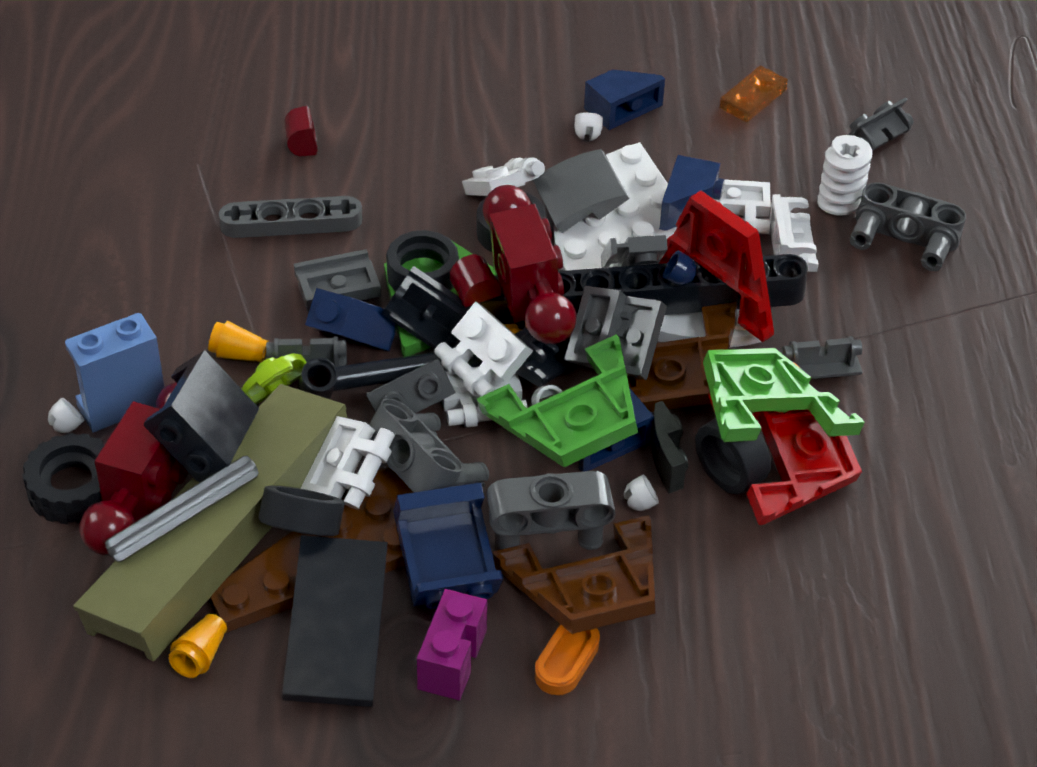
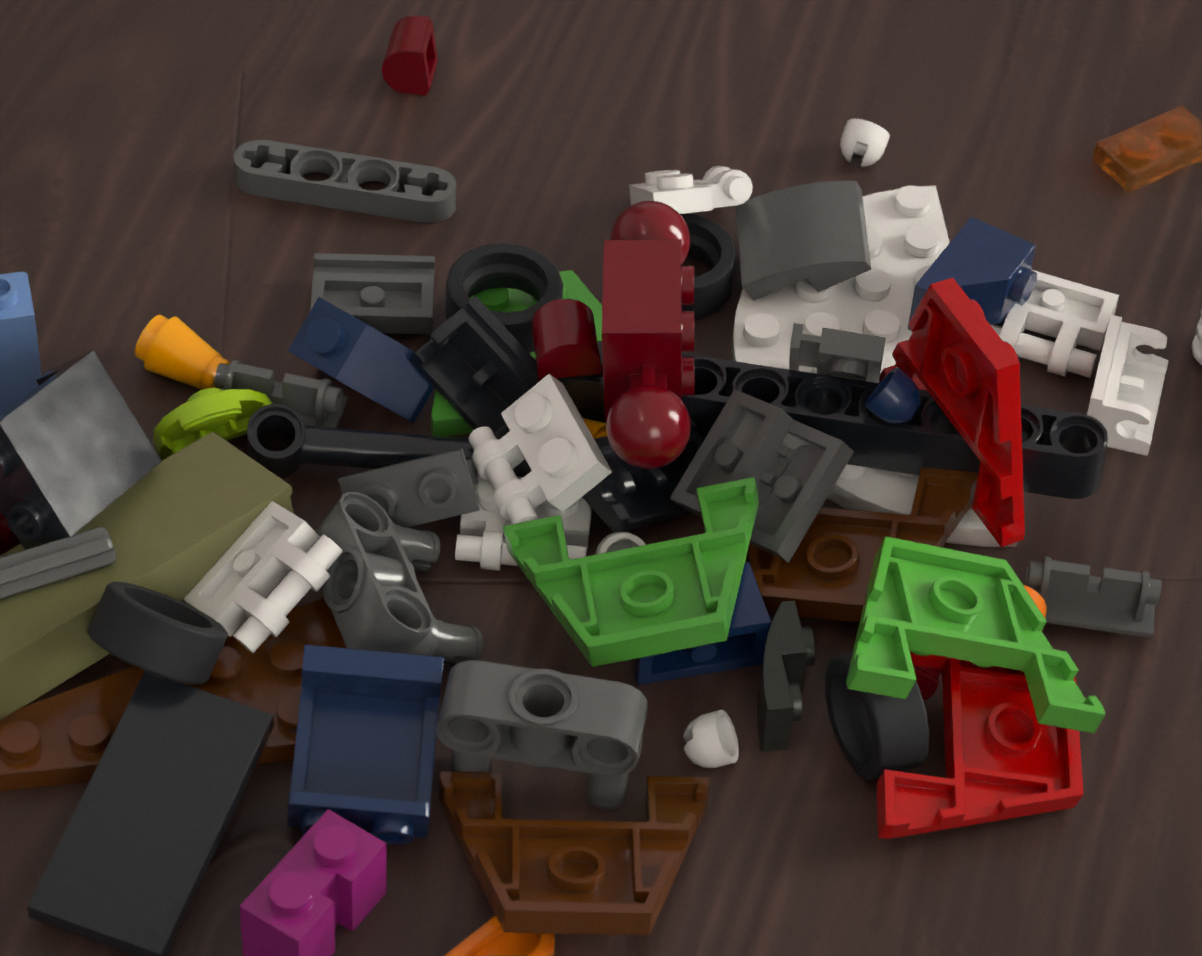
camera: 15 degrees right, 0 degrees up
dark blue slope [584,69,665,130] -> none

